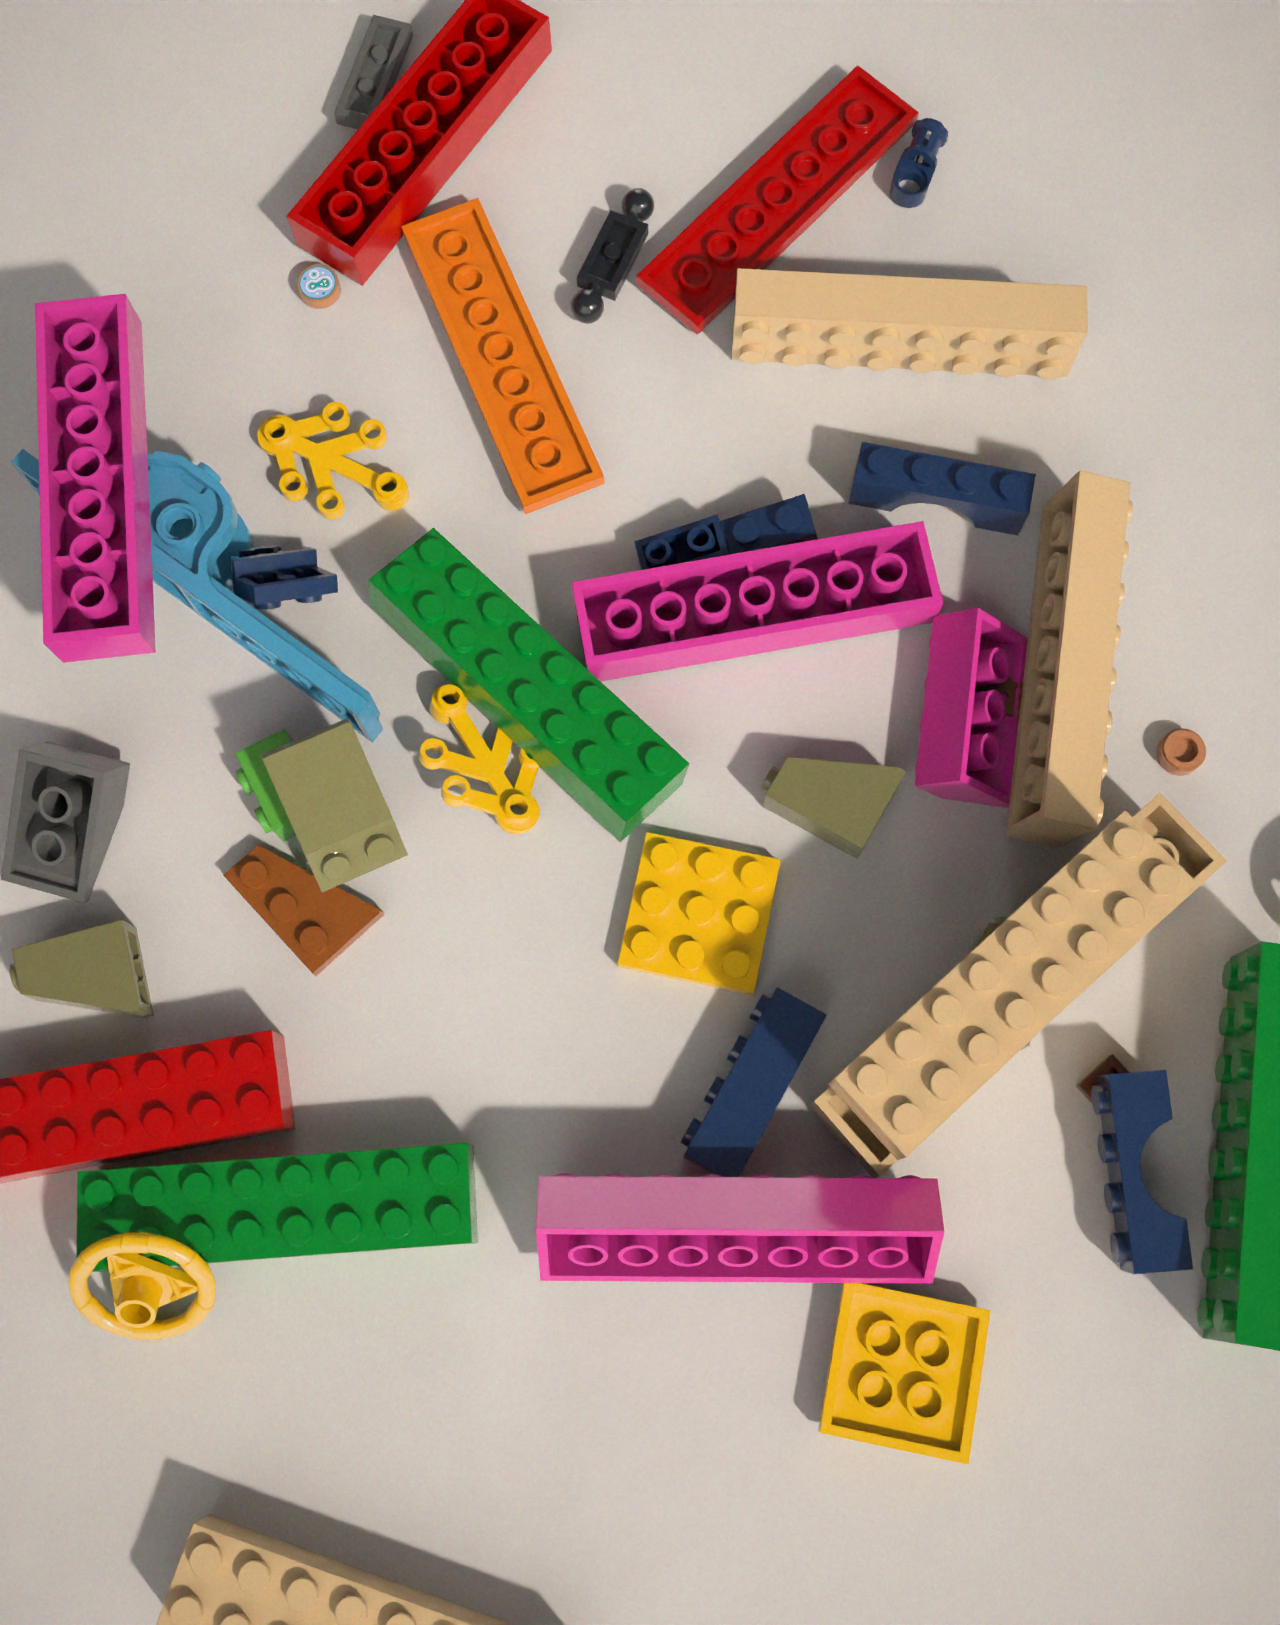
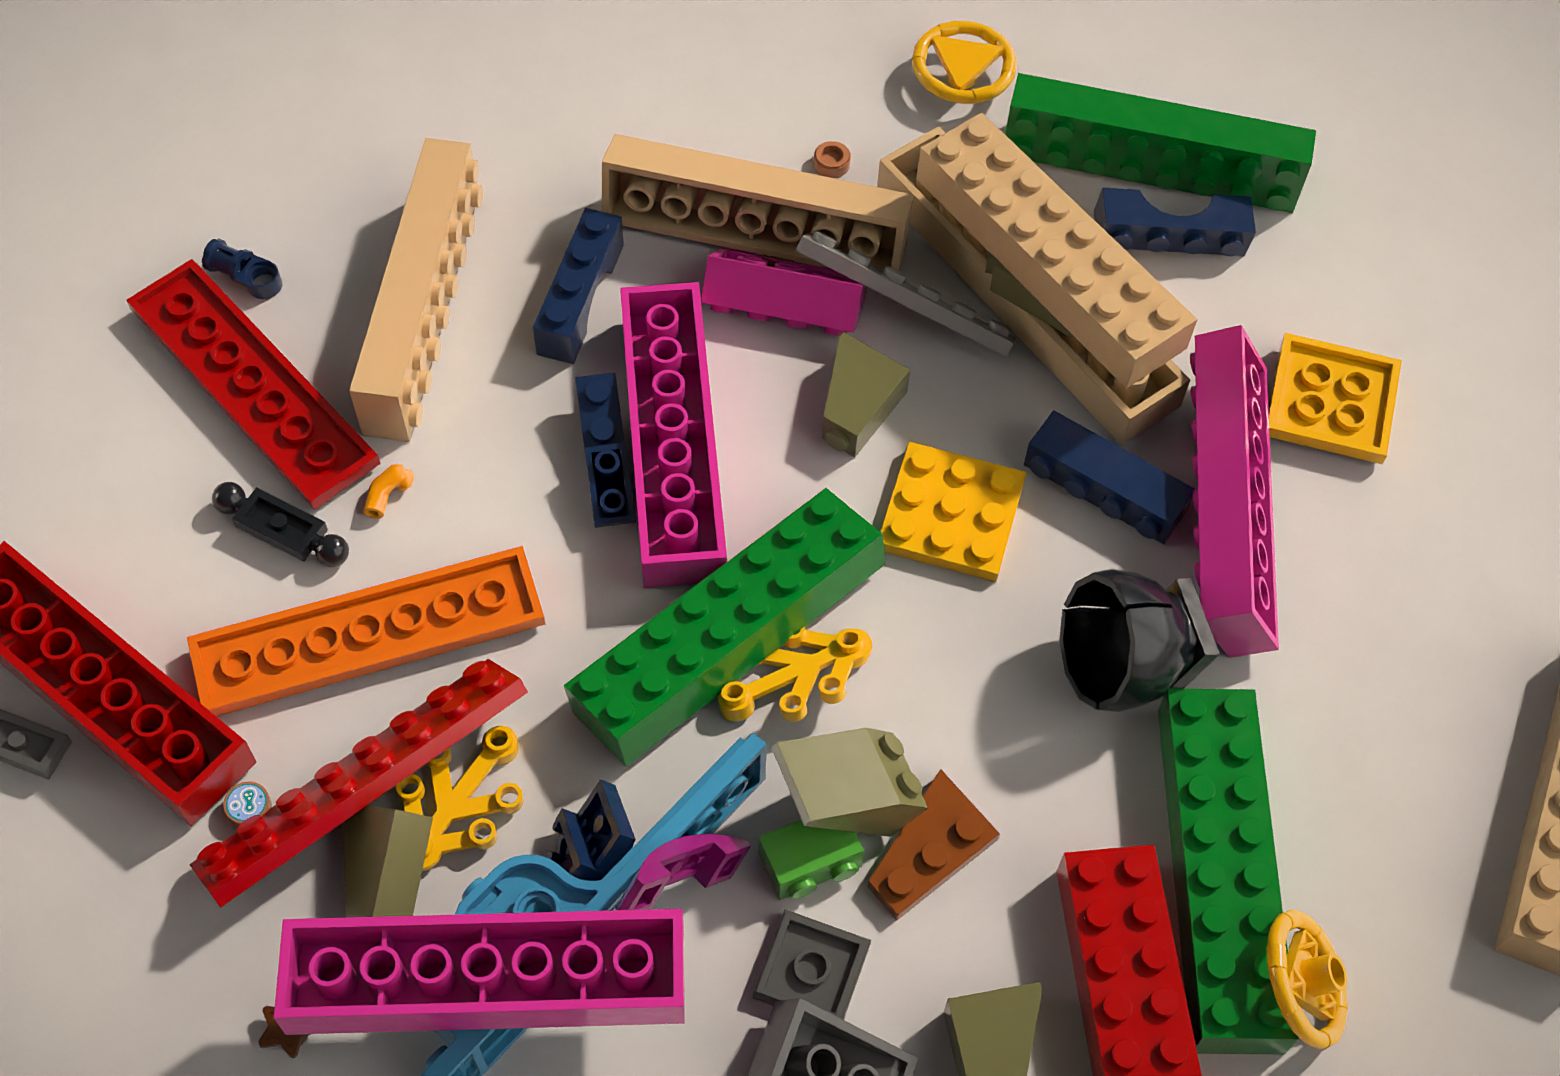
camera: 90 degrees left, 15 degrees down
none -> red plate [189,659,528,908]
none -> olive slope [342,806,433,917]
none -> light orange arm [363,464,414,519]
none -> magenta slope [616,834,752,910]
none -> dark grey tile [752,909,871,1020]
none -> light grey plate [795,231,1016,357]
none -> black plate [1059,569,1220,712]

